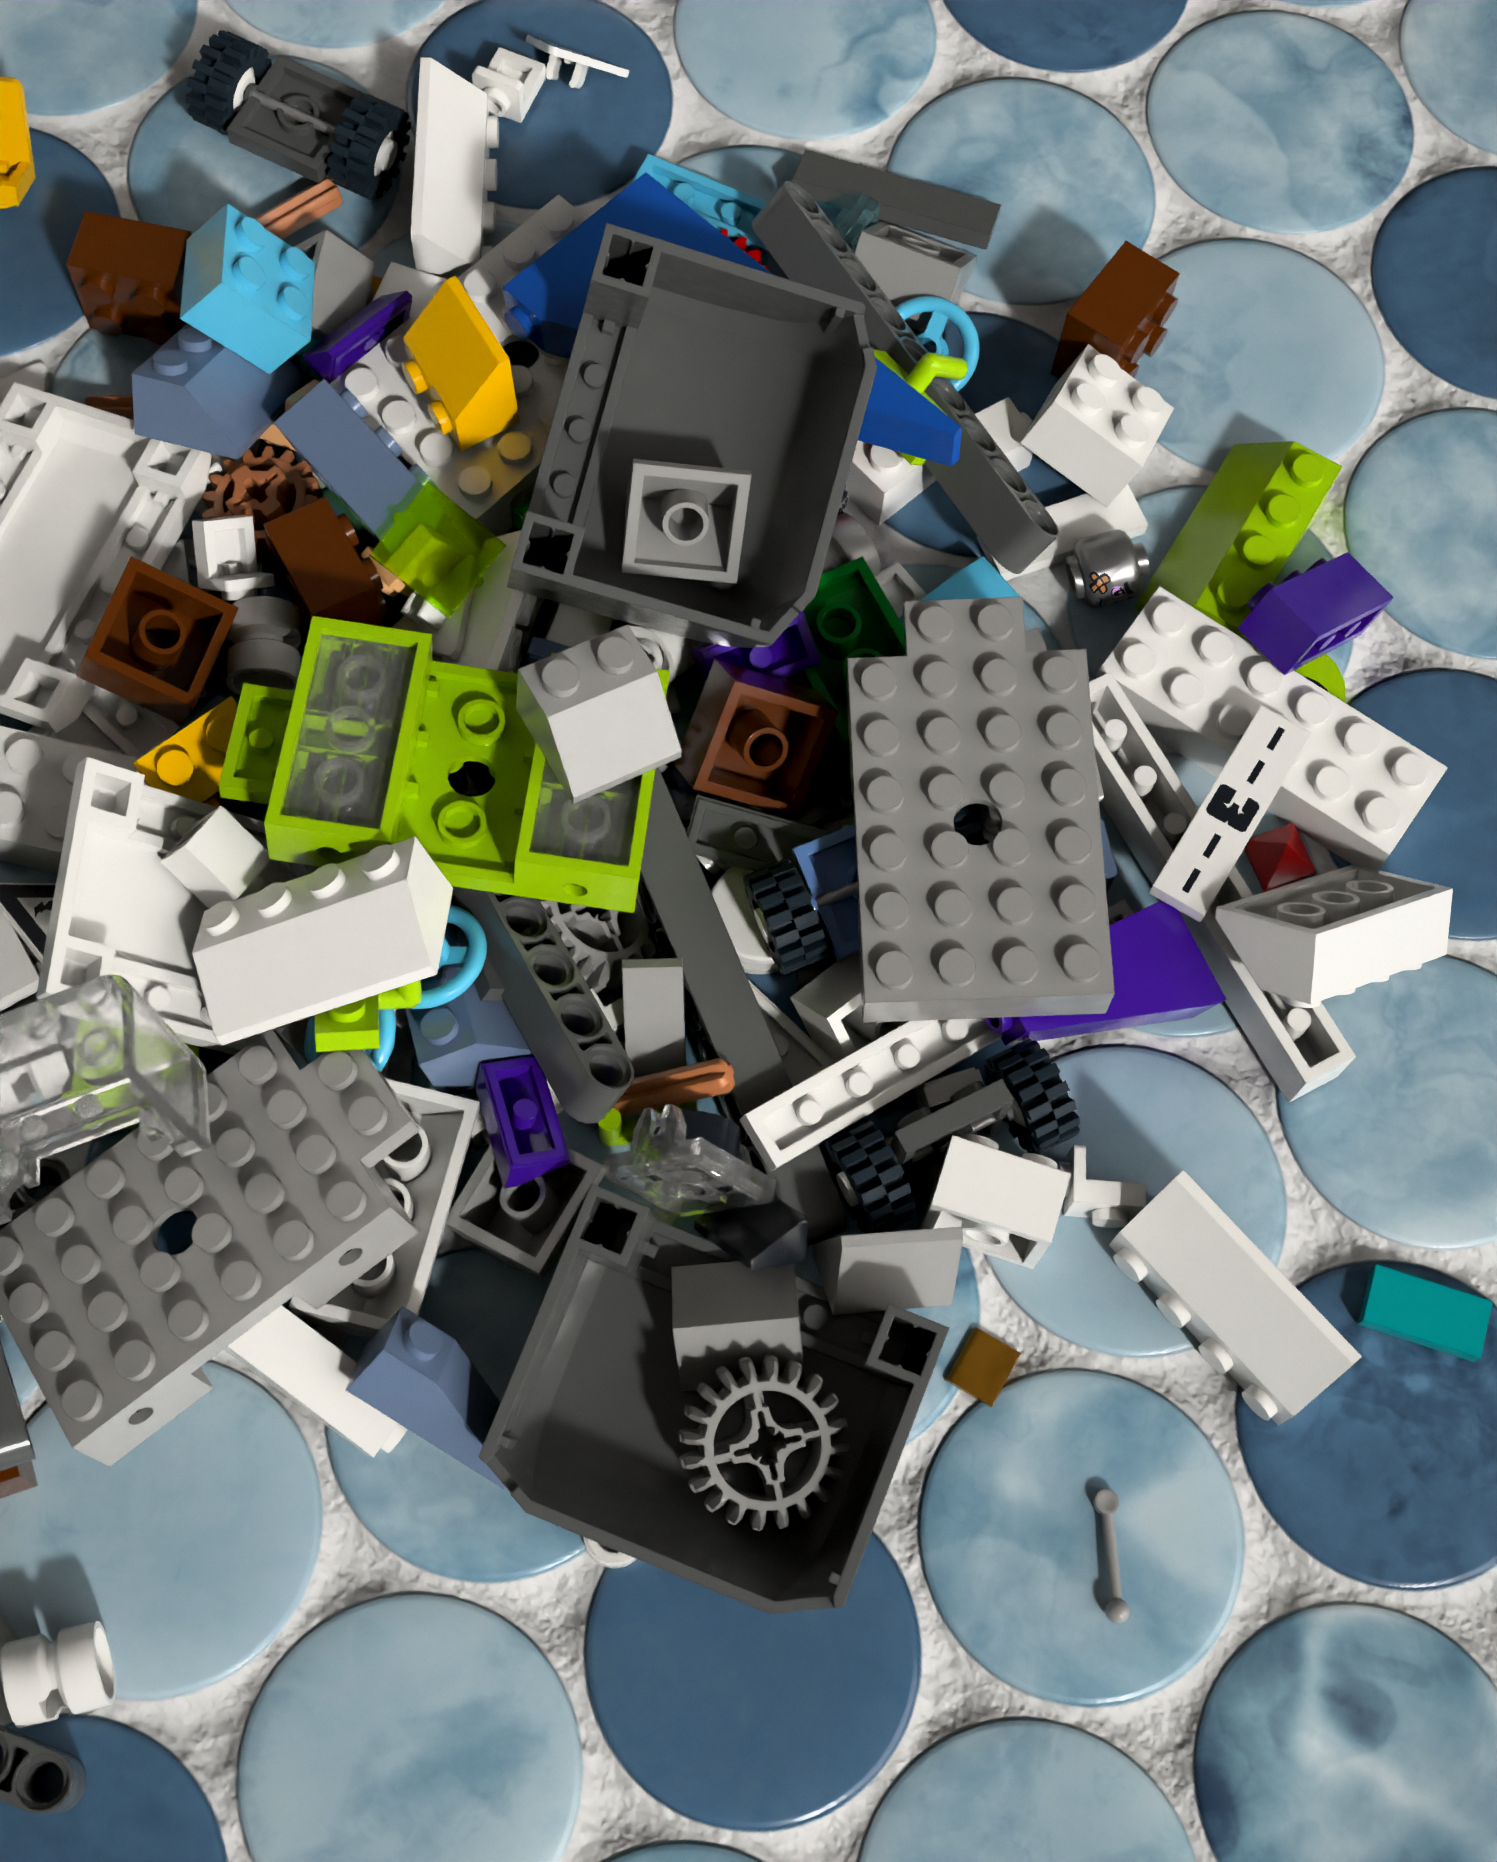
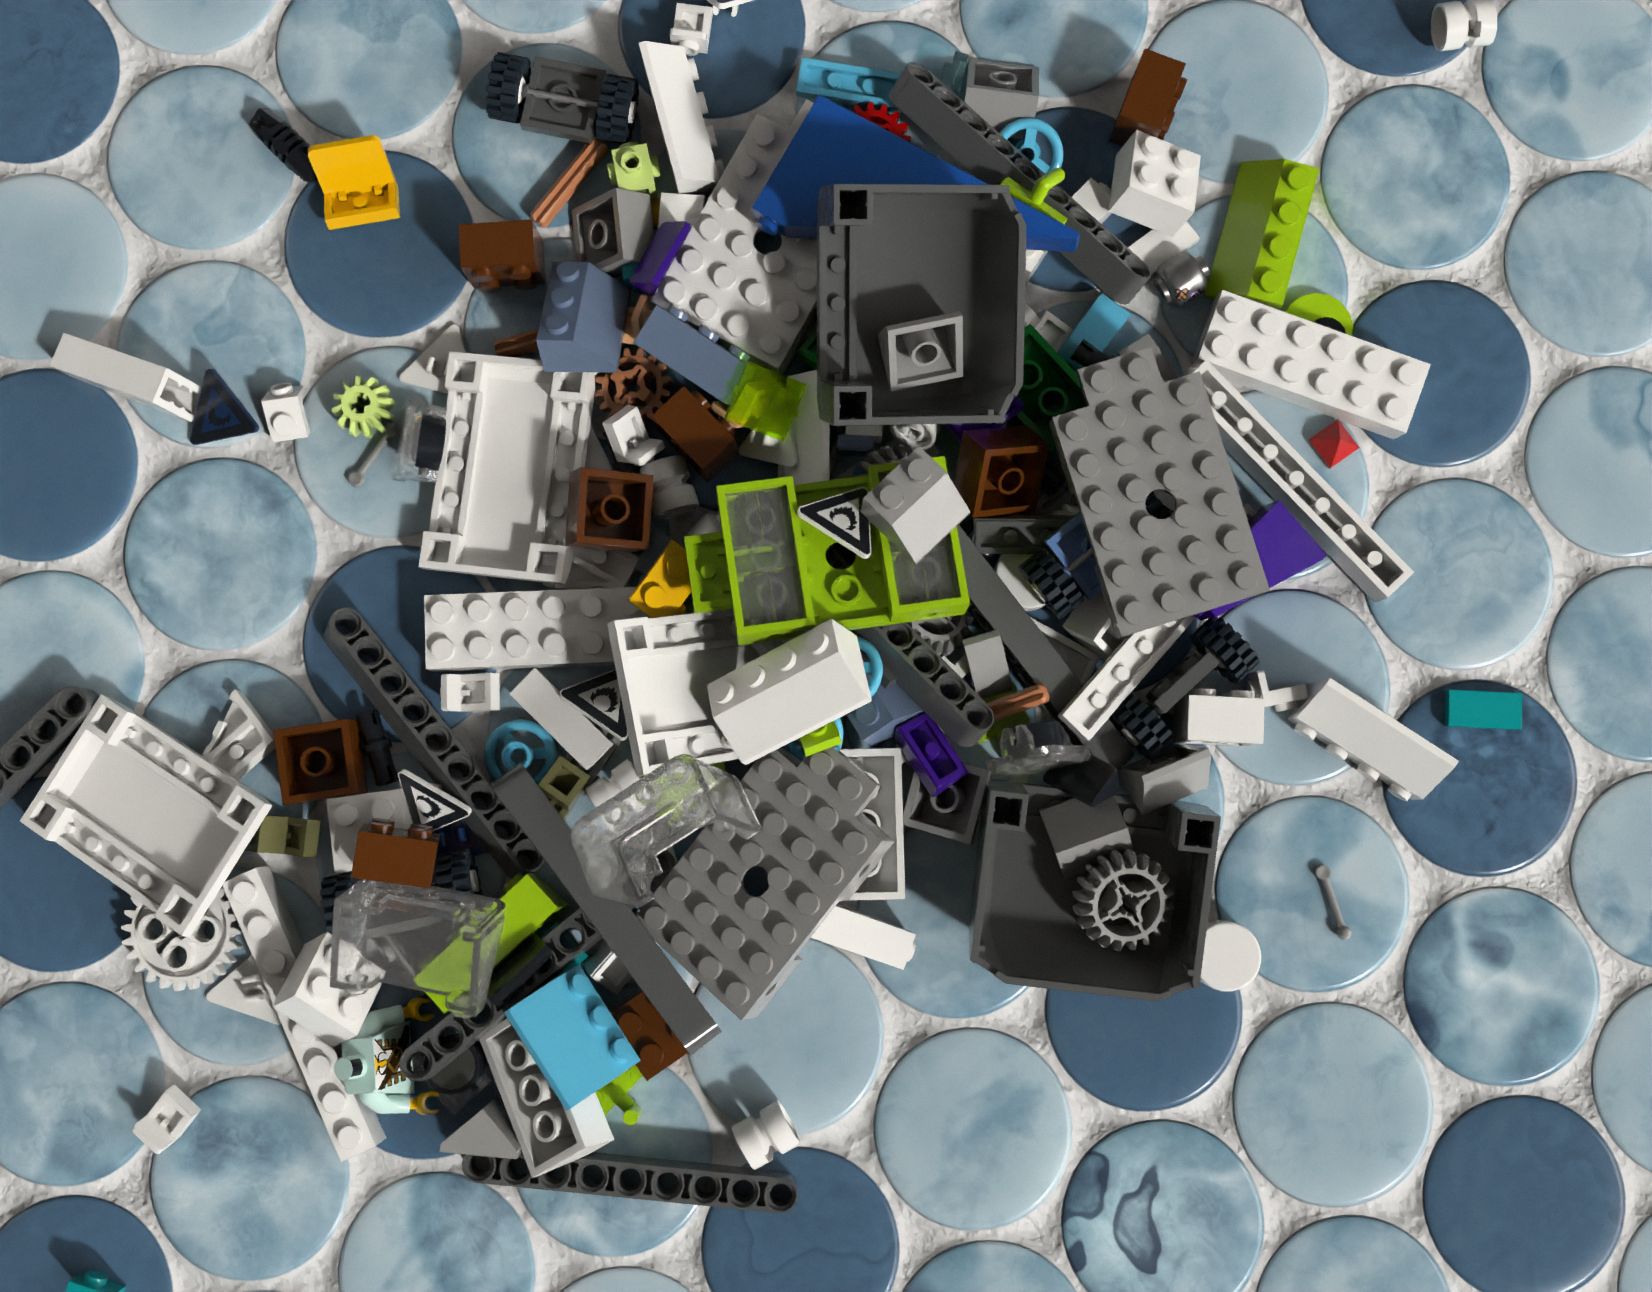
camera: 10 degrees left, 15 degrees up
white brick [160,805,271,909] -> none
medium azure brick [180,203,315,374] -> none
sand blue slope [346,1306,505,1489] -> none
yellow slope [401,275,520,451] -> none
dark grey tile [792,149,1001,250] -> none
white tile [912,1067,984,1109] -> none
pearl gold piece [945,1328,1021,1407] -> none
white tile [1149,705,1312,922] -> none
white slope [1215,864,1453,1008] -> none
dark purple brick [1238,552,1394,676] -> none
none -> yellowish green brick [607,142,661,198]
none -> black piece [797,487,871,559]
none -> white head [1200,920,1261,991]

